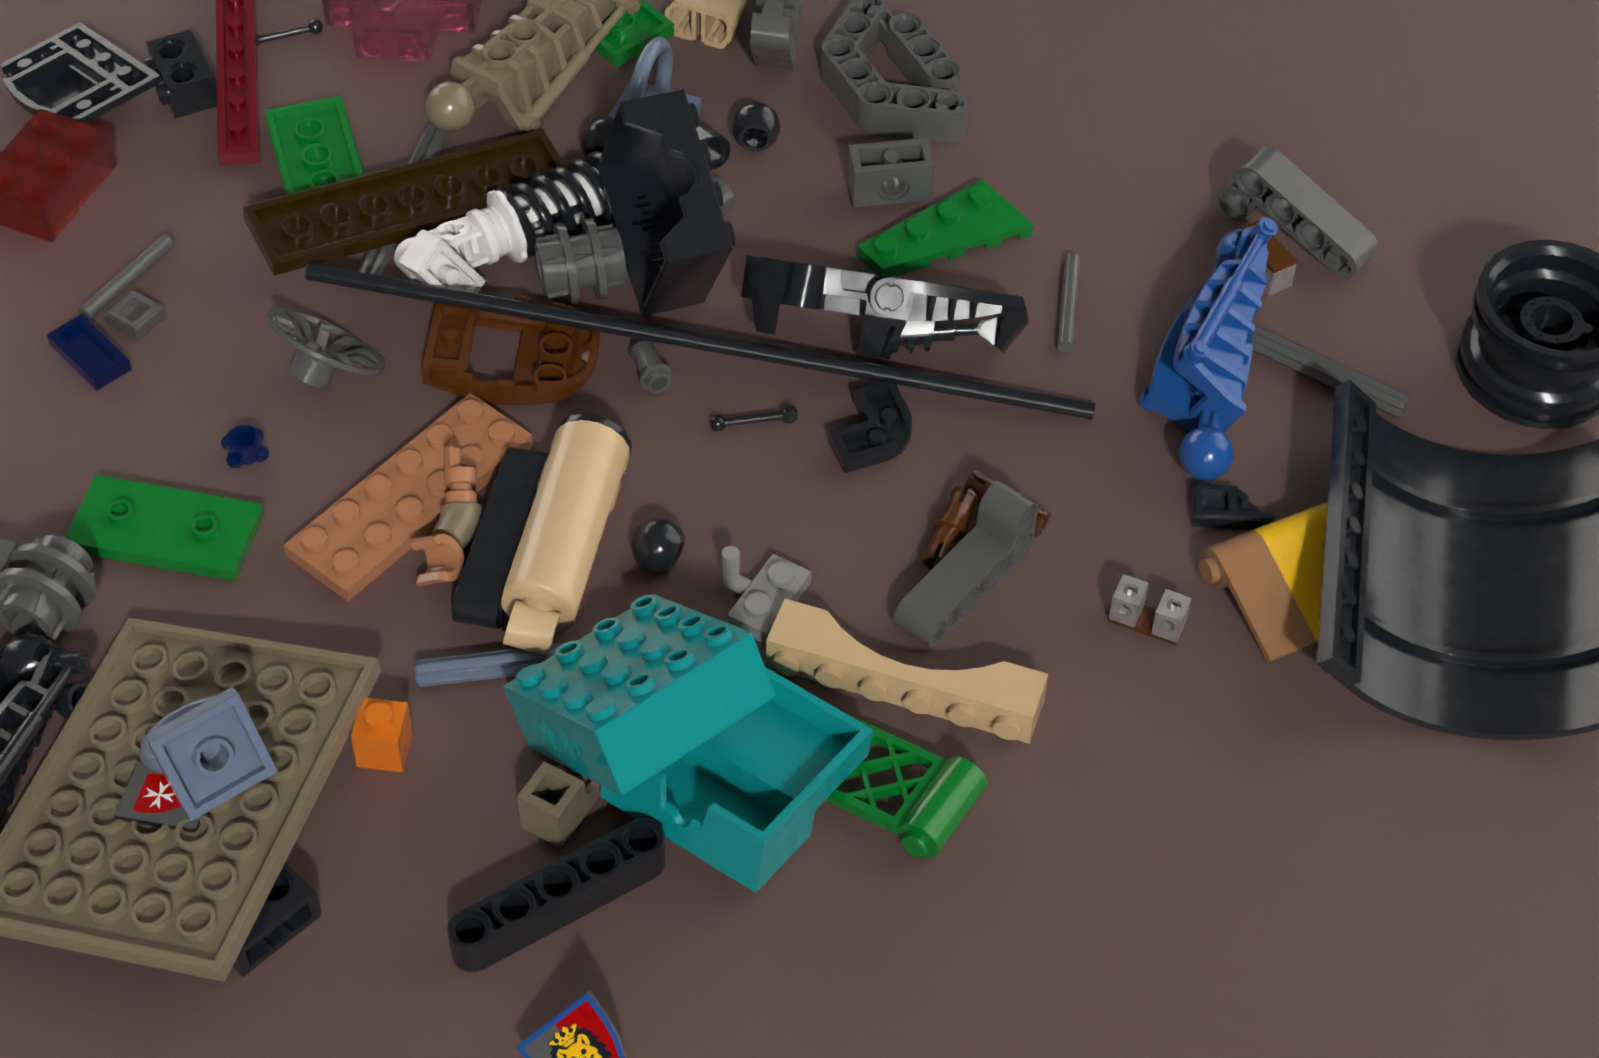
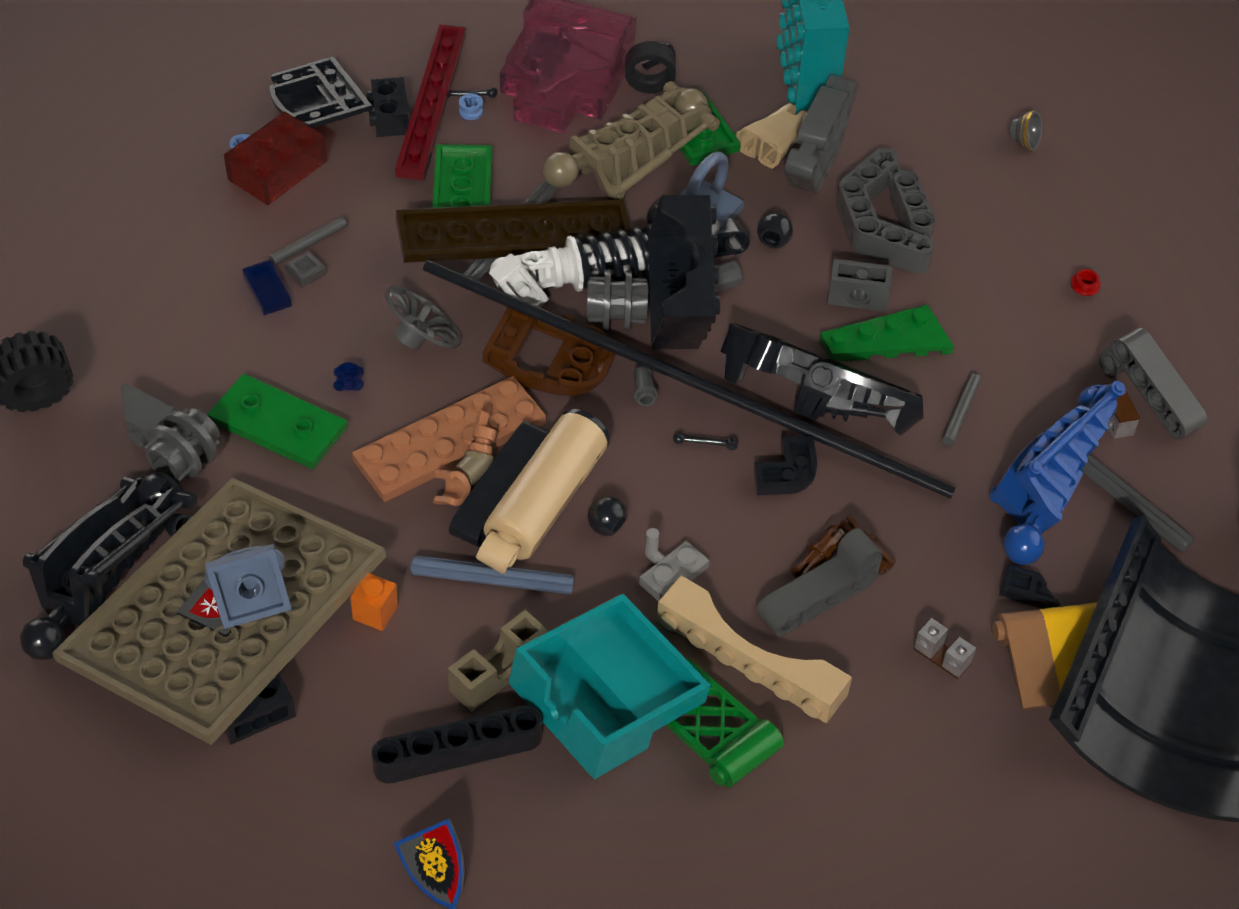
camera: 15 degrees right, 0 degrees up
teal piece [503,594,776,795] -> none
none -> medium blue bush [459,93,483,120]
none -> red plate [1071,269,1101,296]

